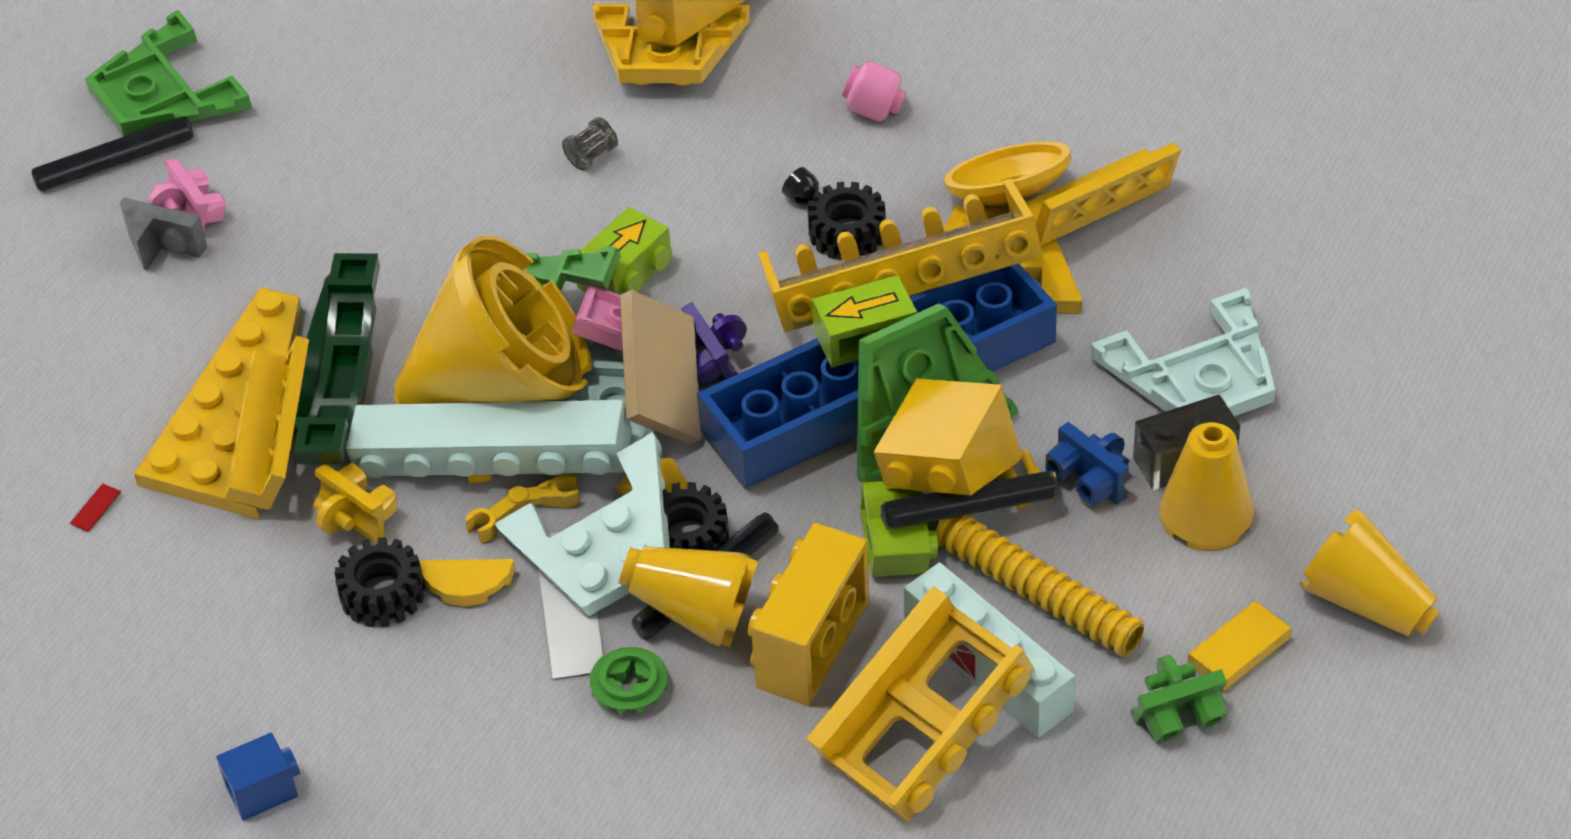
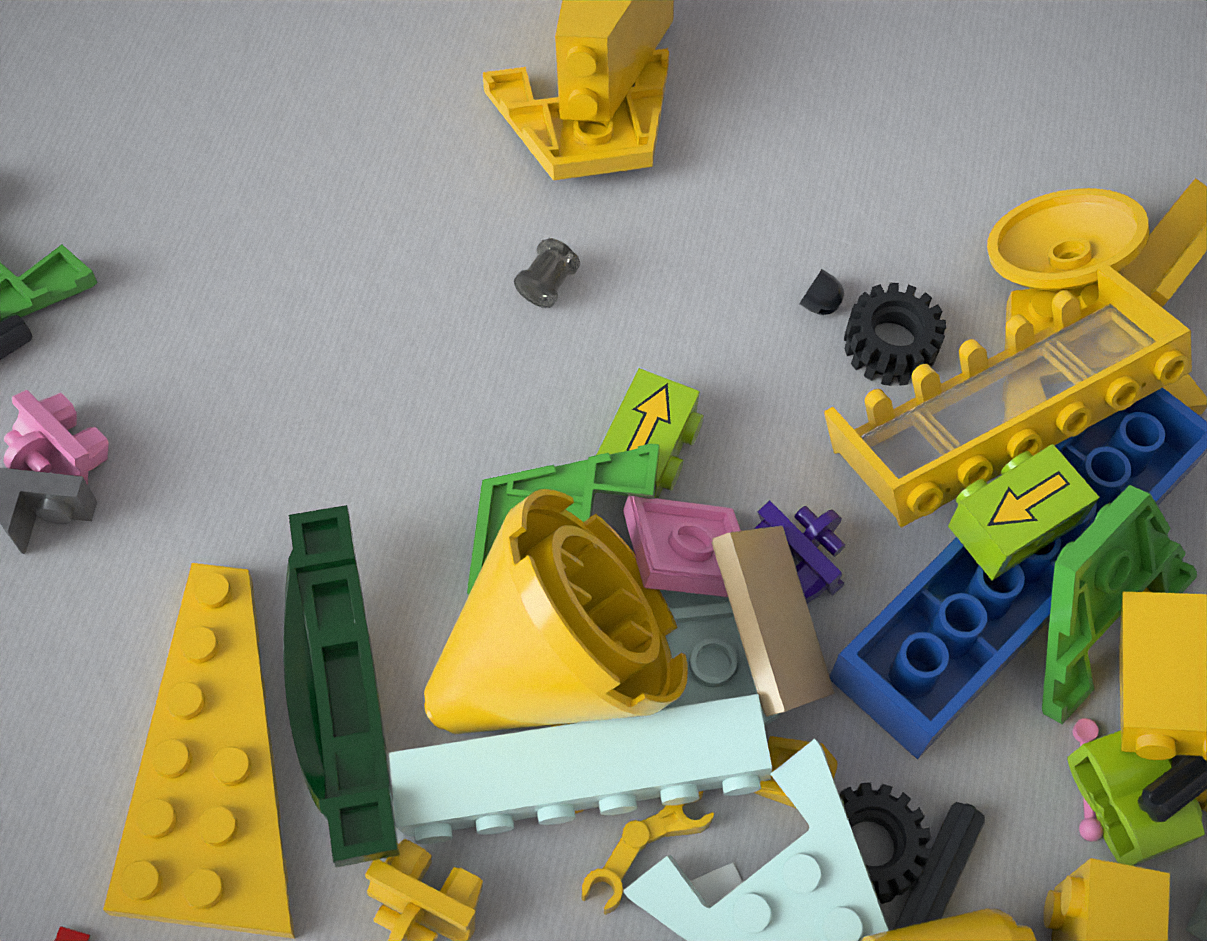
camera: 20 degrees left, 15 degrees up
yellow fence [225,335,309,511] -> none
bright pink head [842,61,907,123] -> none

